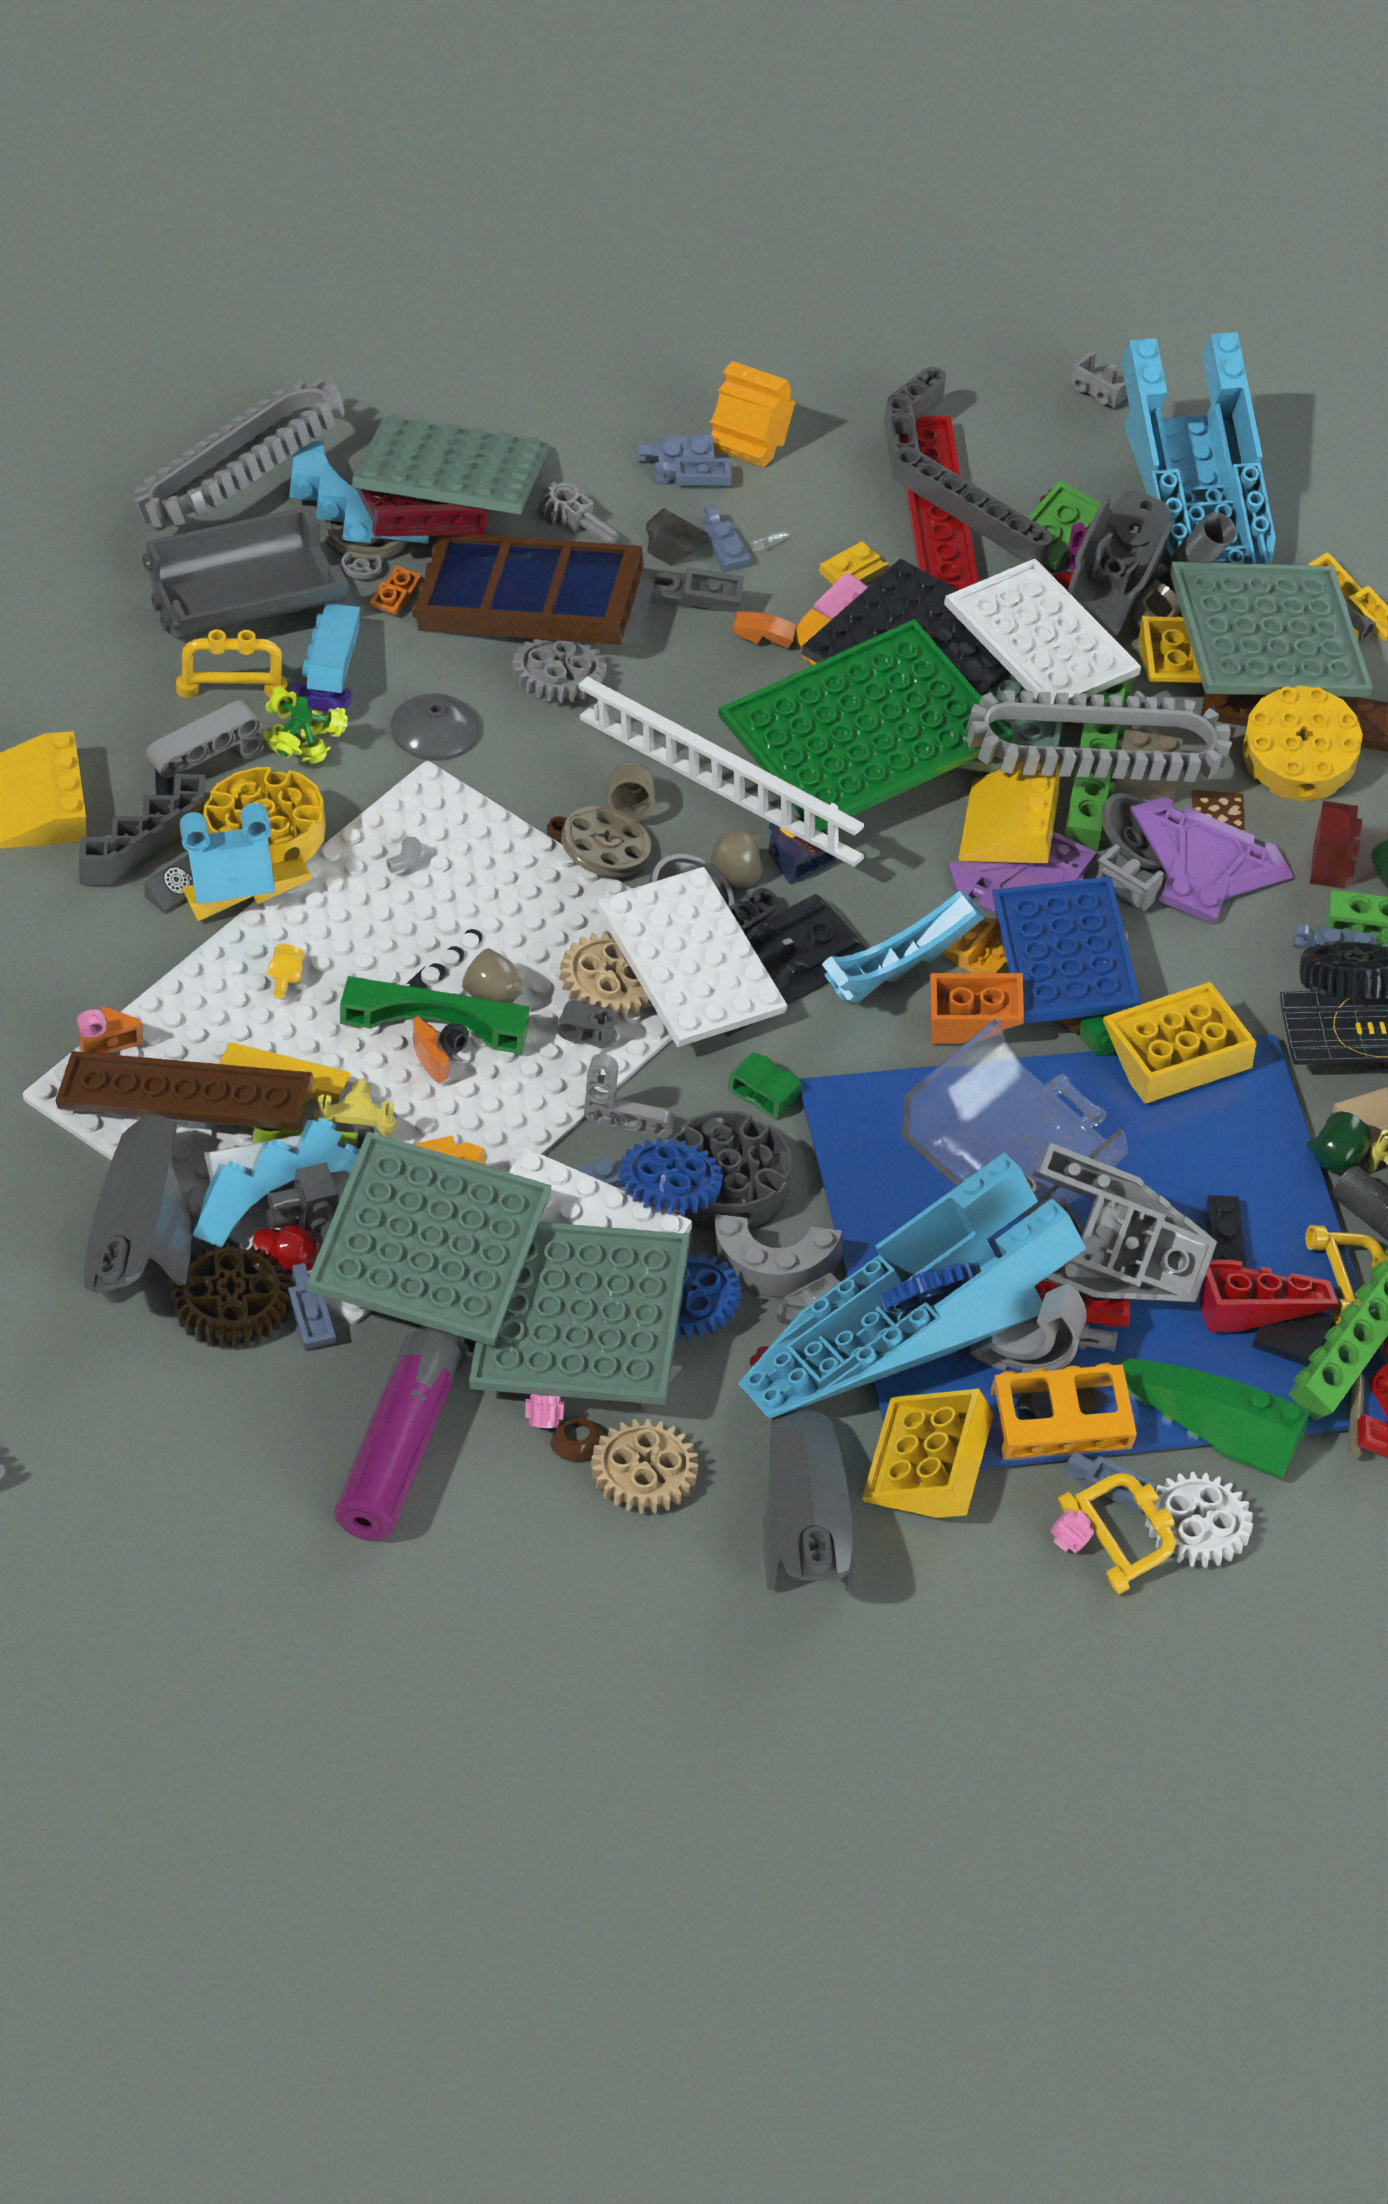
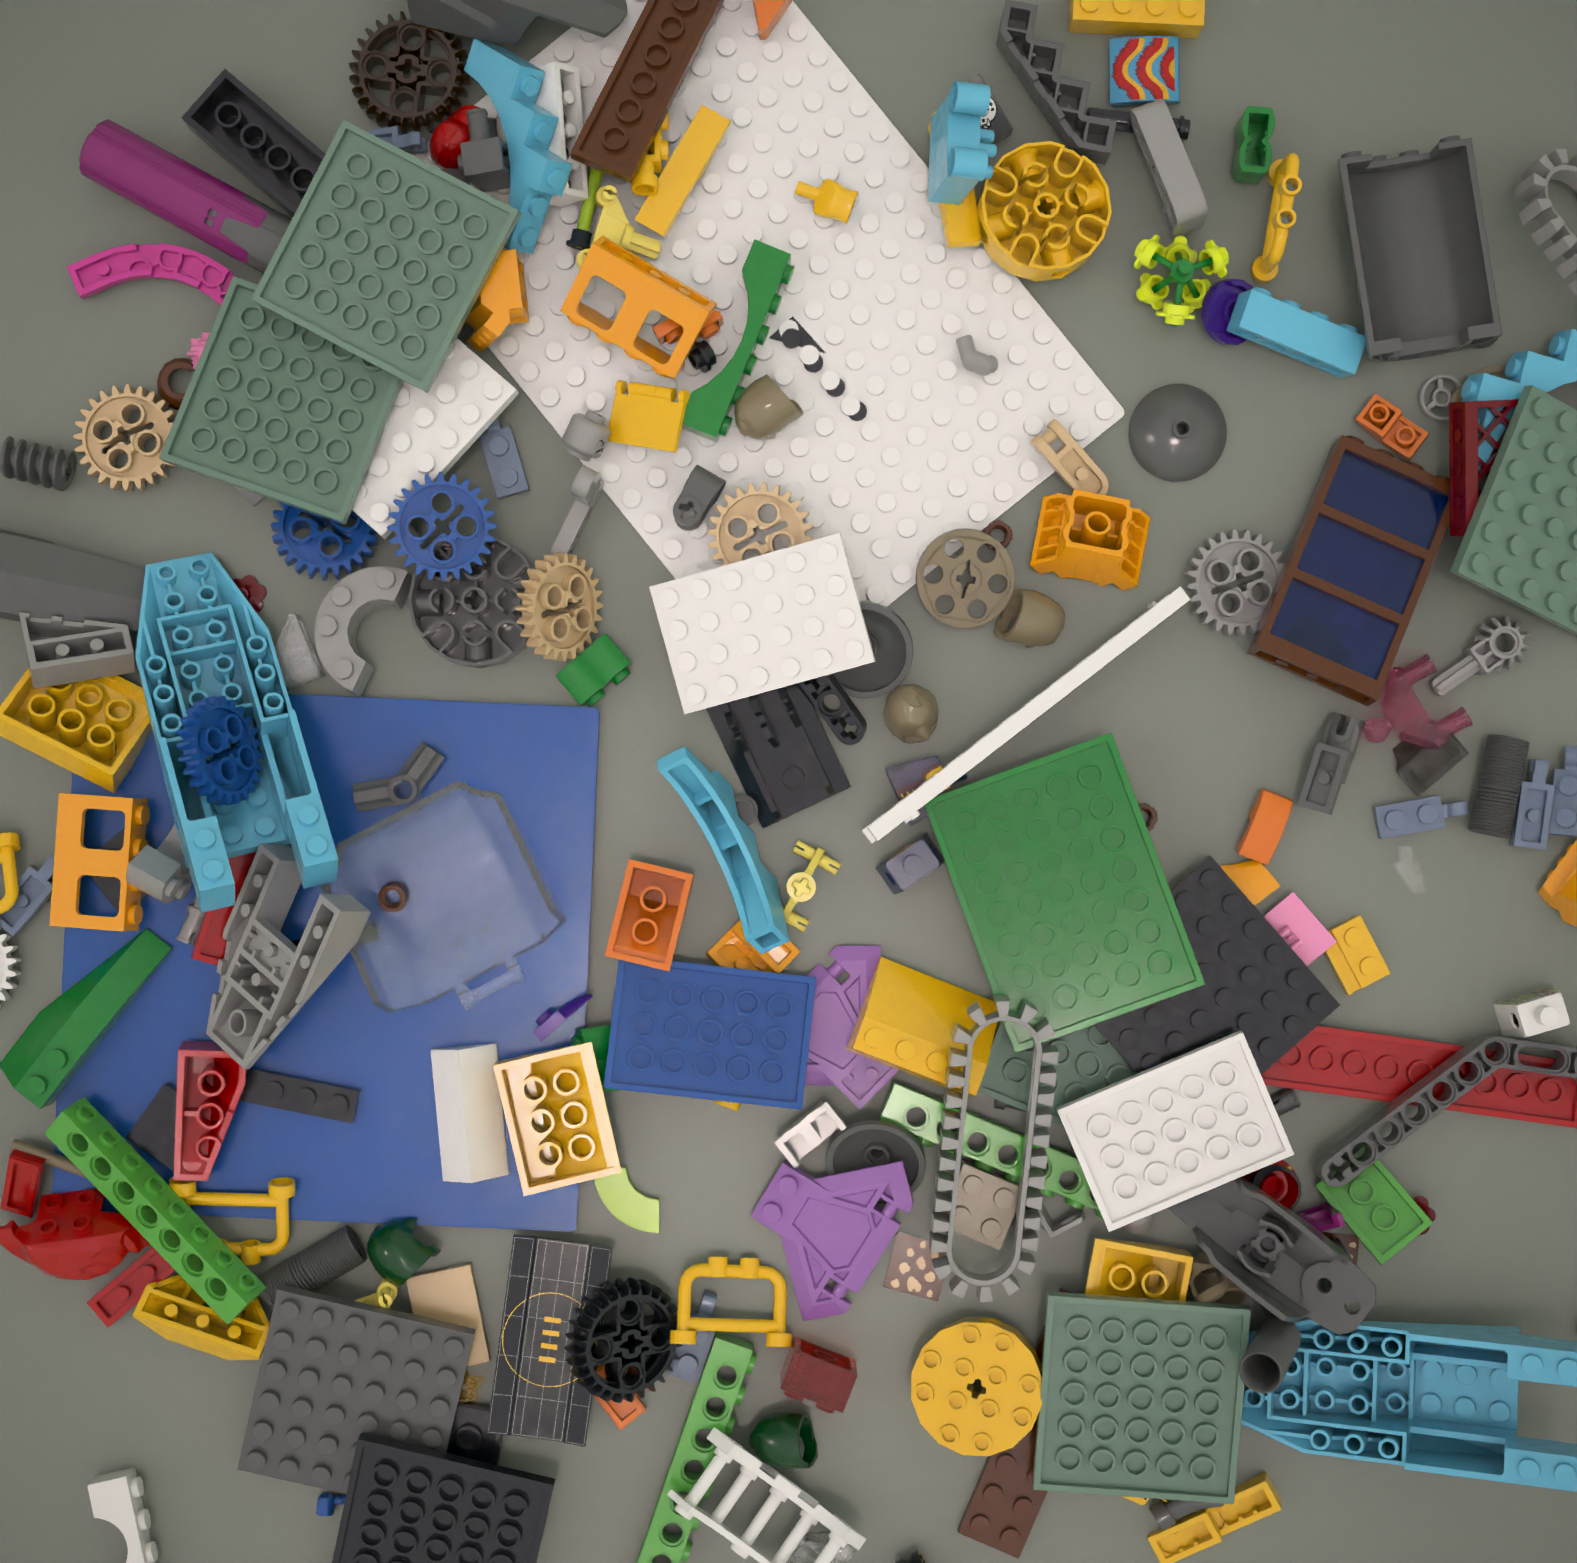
camera: 100 degrees right, 40 degrees up
none -> dark grey piece [0,436,77,491]
none -> light grey wedge [19,612,135,689]
none -> dark pink plate [67,243,238,307]
none -> black brick [181,69,325,217]
none -> dark grey piece [353,741,446,812]
none -> white slope [431,1043,509,1183]
none -> tan gear [515,553,603,661]
none -> dark purple plate [533,994,593,1042]
none -> light orange window [560,235,717,379]
none -> light grey head [562,410,611,462]
none -> lime tile [594,1166,660,1233]
none -> yellow piece [608,380,690,453]
none -> yellow bar [669,1257,792,1347]
none -> light yellow axle [783,840,841,932]
none -> torso [875,833,944,894]
none -> tan plate [1030,419,1109,495]
none -> light orange slope [1030,489,1151,590]
none -> slope [1109,36,1180,107]
none -> green brick [1232,106,1275,184]
none -> clear pink connector [1363,654,1473,749]
none -> dark grey piece [1468,734,1530,839]
none -> white torso [1493,986,1570,1037]

